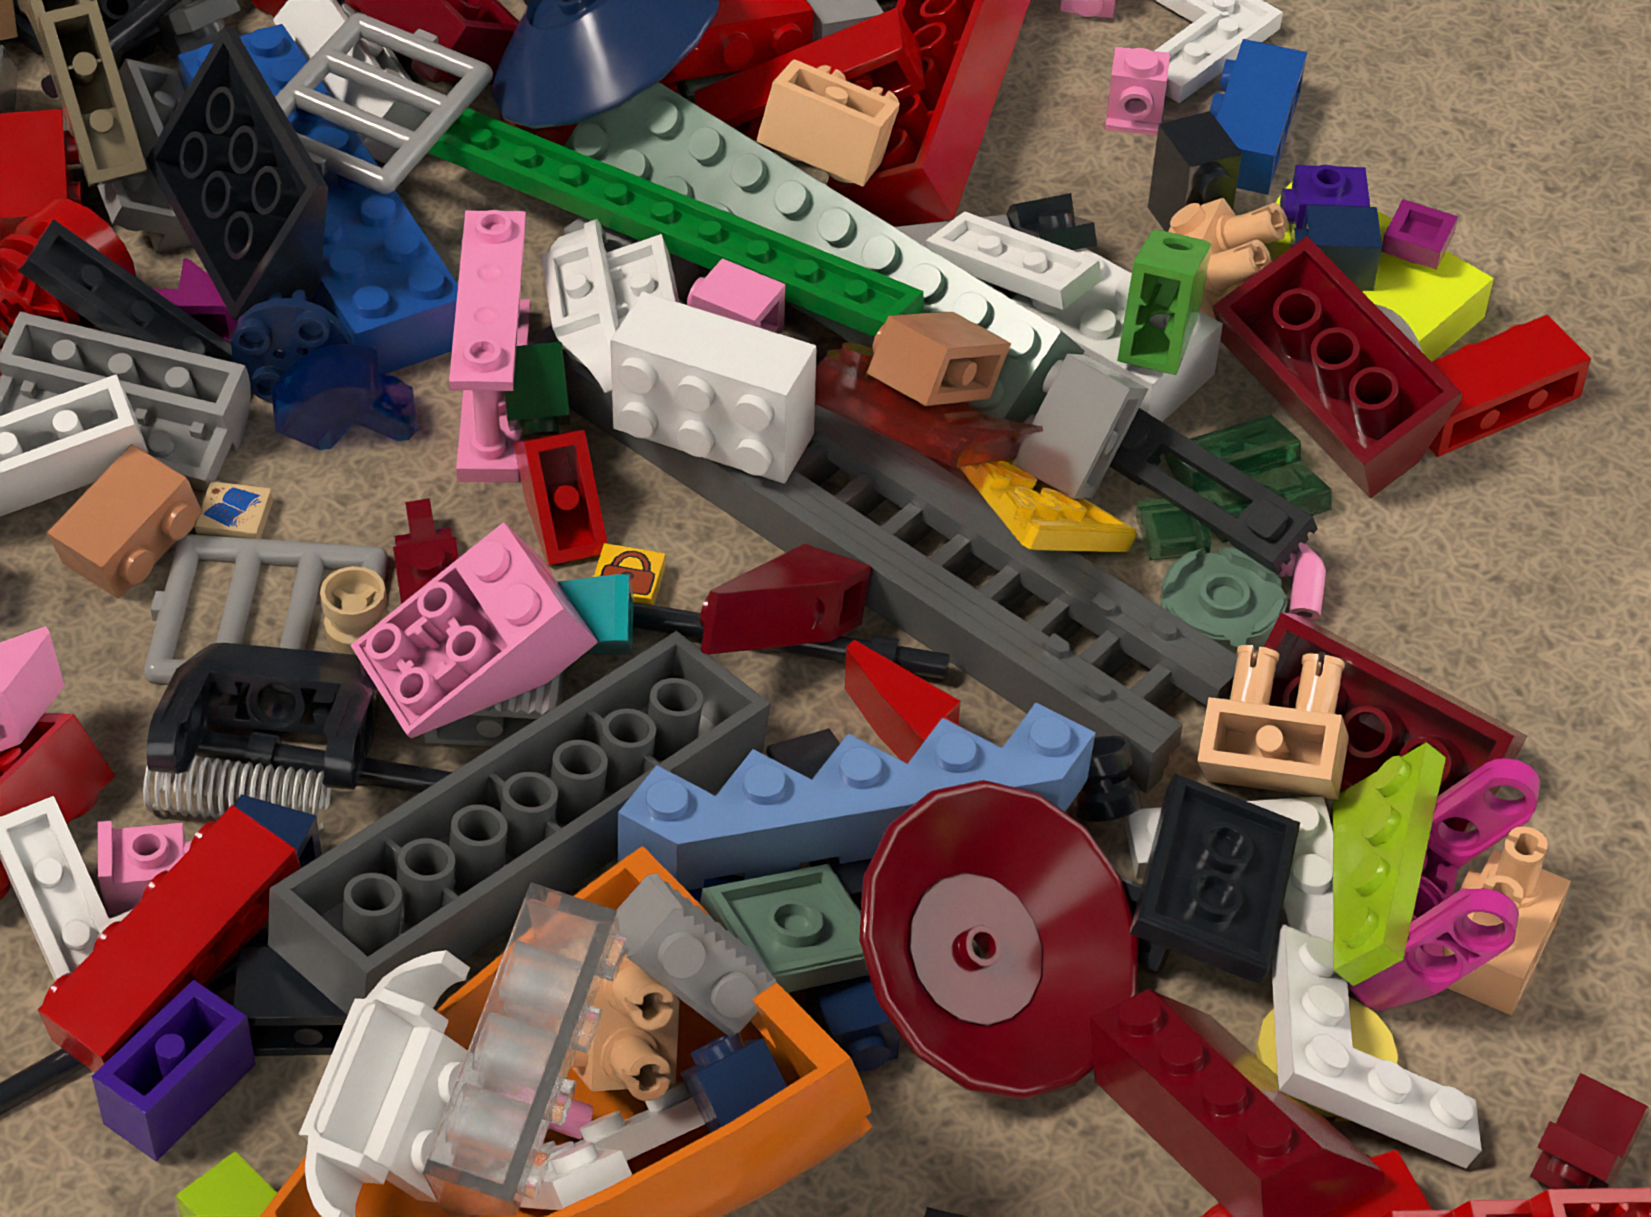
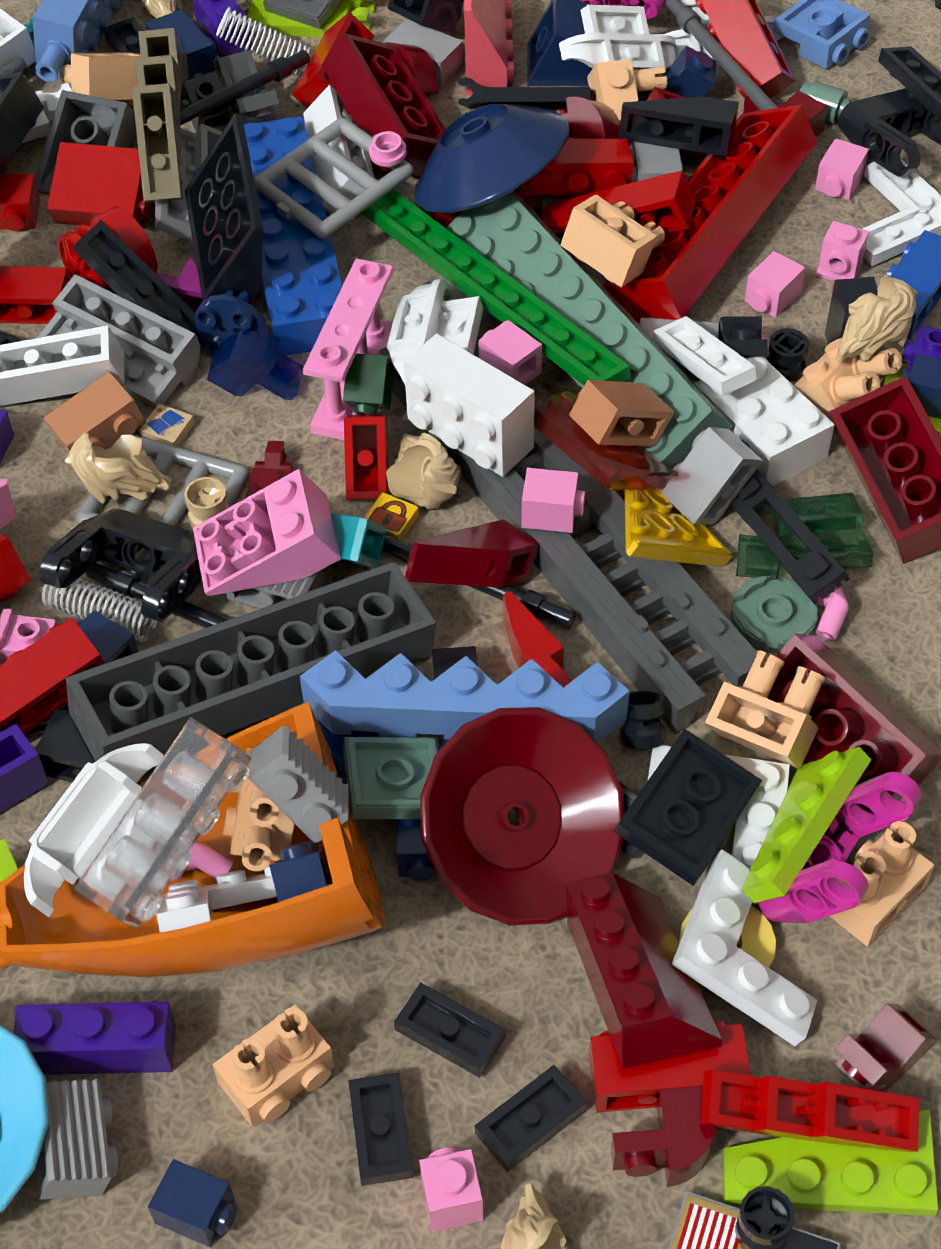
camera: 20 degrees right, 5 degrees up
bright green torso [1117,230,1212,375] -> none
none -> tan hair [65,432,172,504]
none -> bright pink plate [369,131,407,167]
none -> tan hair [386,433,461,510]
none -> bright pink brick [521,468,585,533]
none -> bright pink brick [744,251,806,318]
none -> black wheel [767,328,809,382]
none -> tan hair [836,275,918,363]

